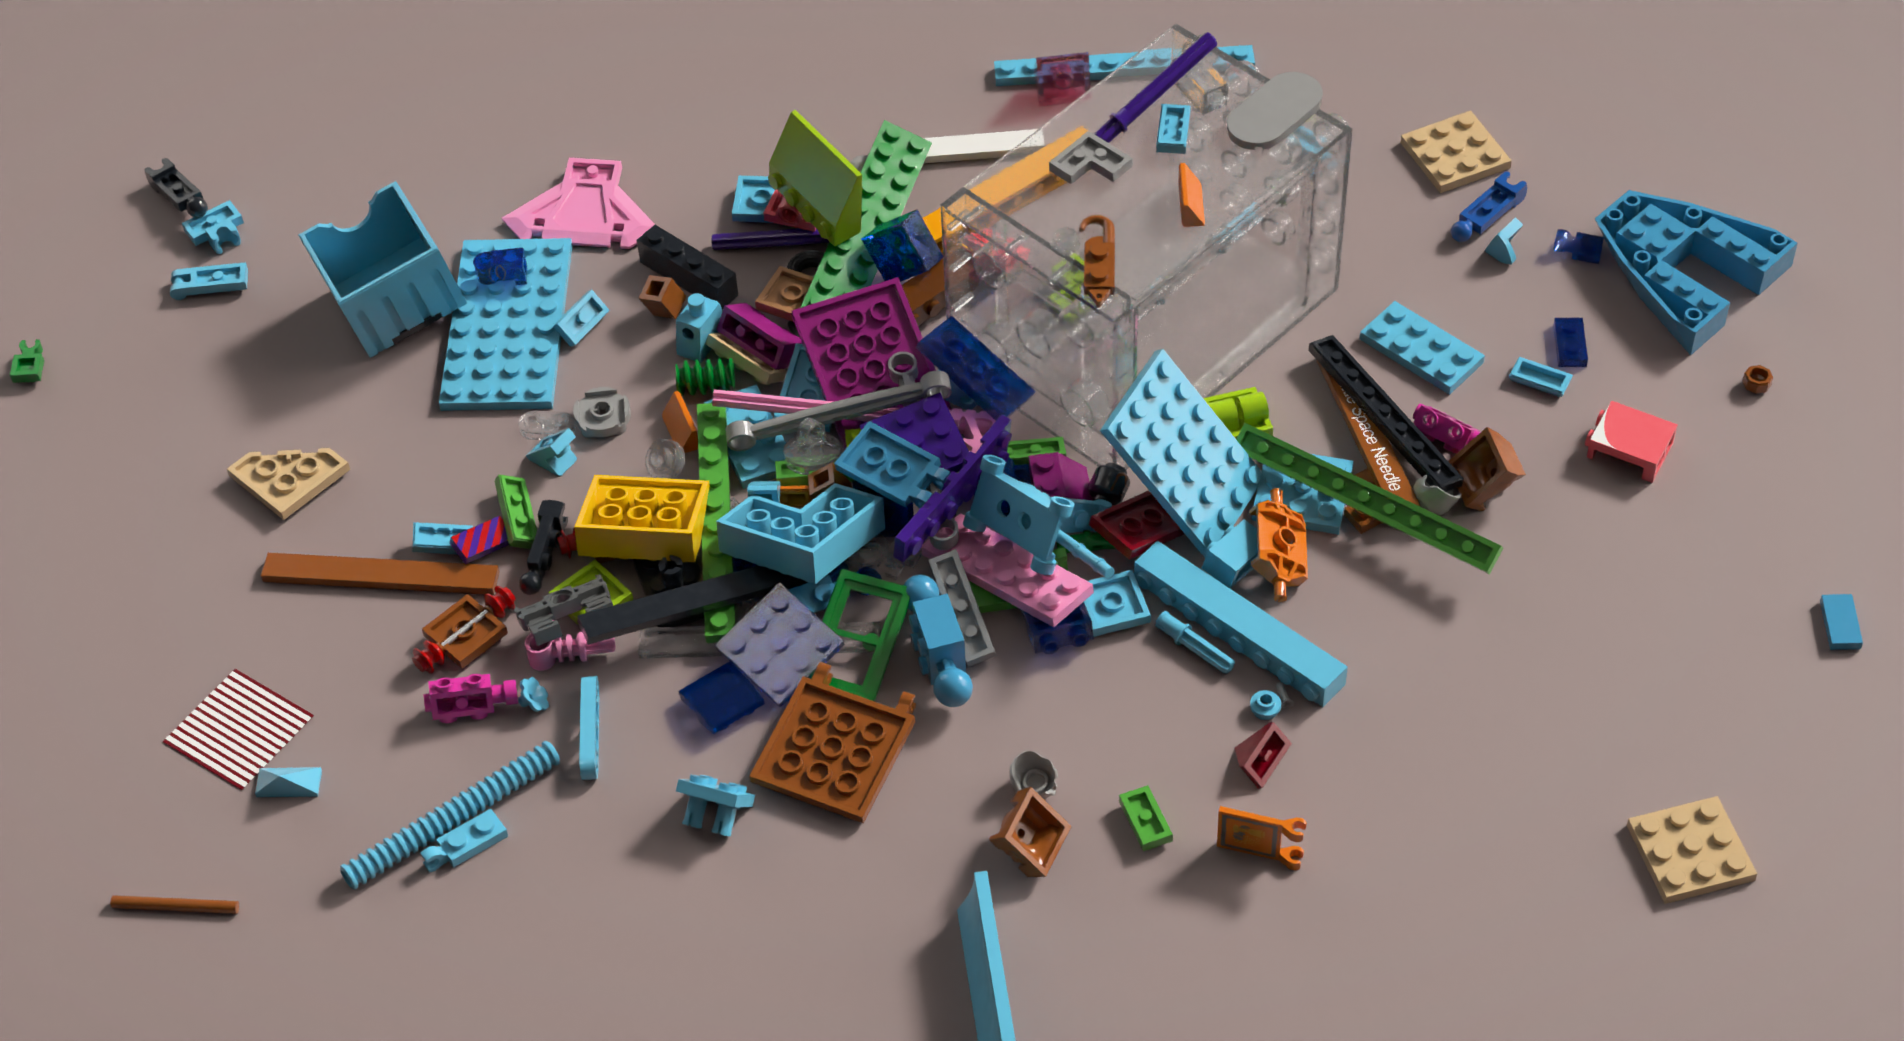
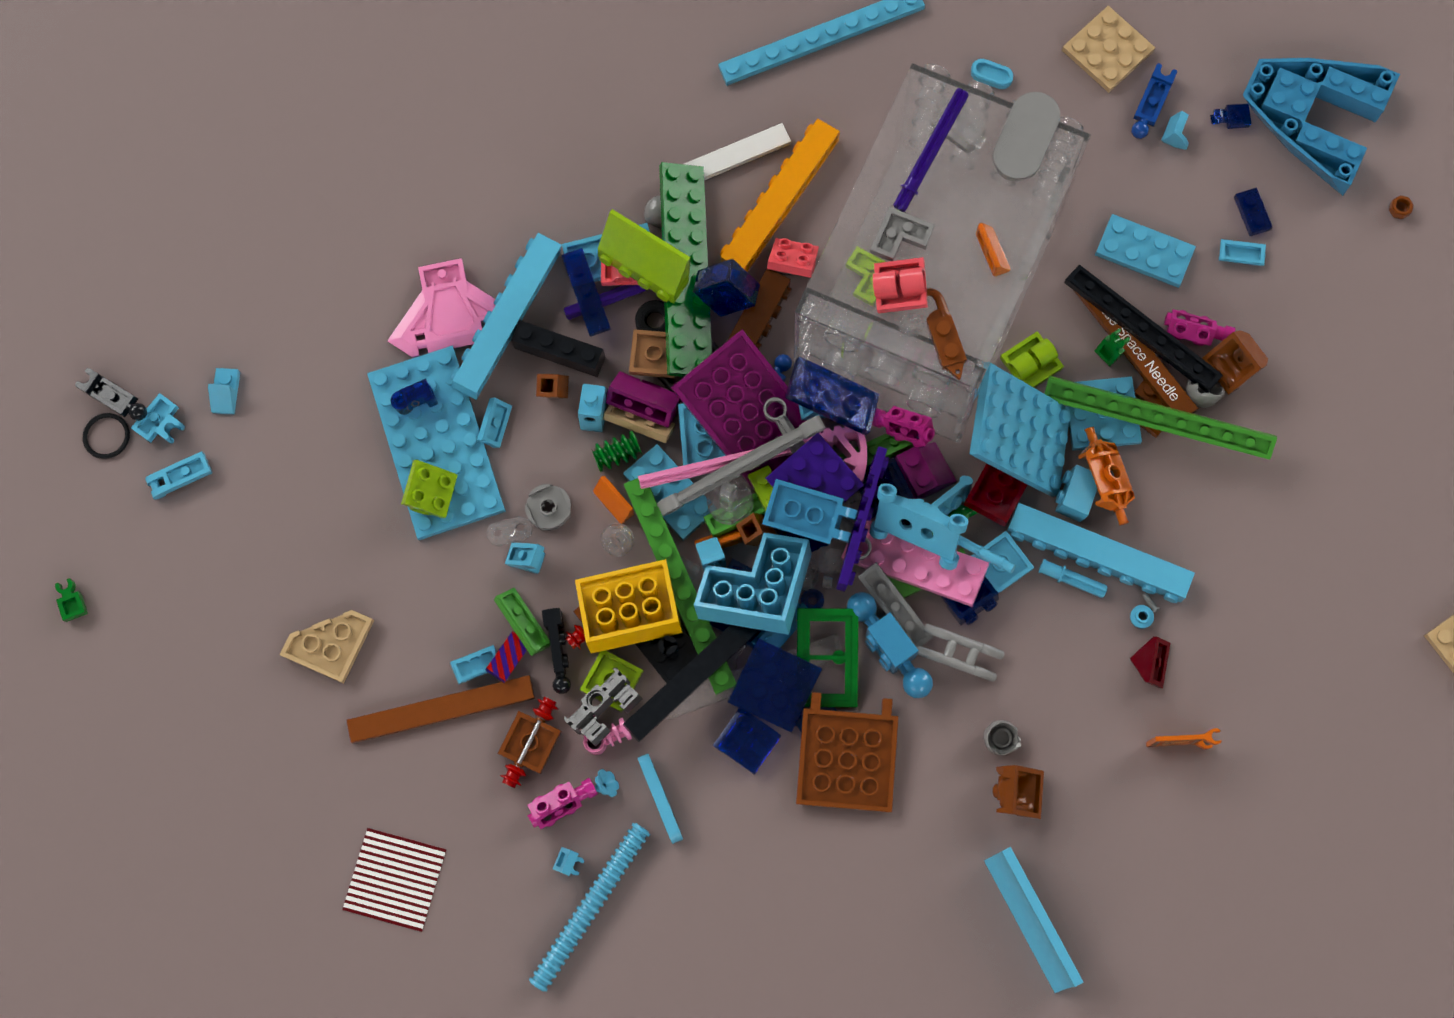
camera: 15 degrees left, 25 degrees up
medium azure slope [255,767,322,797] -> none
medium azure piece [298,181,467,358] -> none
medium azure plate [421,809,508,873] -> none
medium azure plate [676,774,755,837] -> none
clear pink slope [1034,52,1091,106] -> none
black head [1088,463,1131,506] -> none
bright green plate [1119,785,1173,851] -> none
medium azure plate [1156,104,1191,154] -> none
coral panel [1585,401,1678,483] -> none
none -> black tyre [83,413,130,459]
none -> medium azure slope [208,368,241,415]
none -> lime plate [401,460,458,518]
none -> medium azure brick [451,233,562,400]
none -> medium azure tile [553,847,584,876]
none -> clear blue tile [561,248,611,337]
none -> dark pink brick [869,406,935,447]
none -> coral plate [873,257,928,314]
none -> light grey piece [917,624,1004,682]
none -> green plate [1094,328,1130,367]

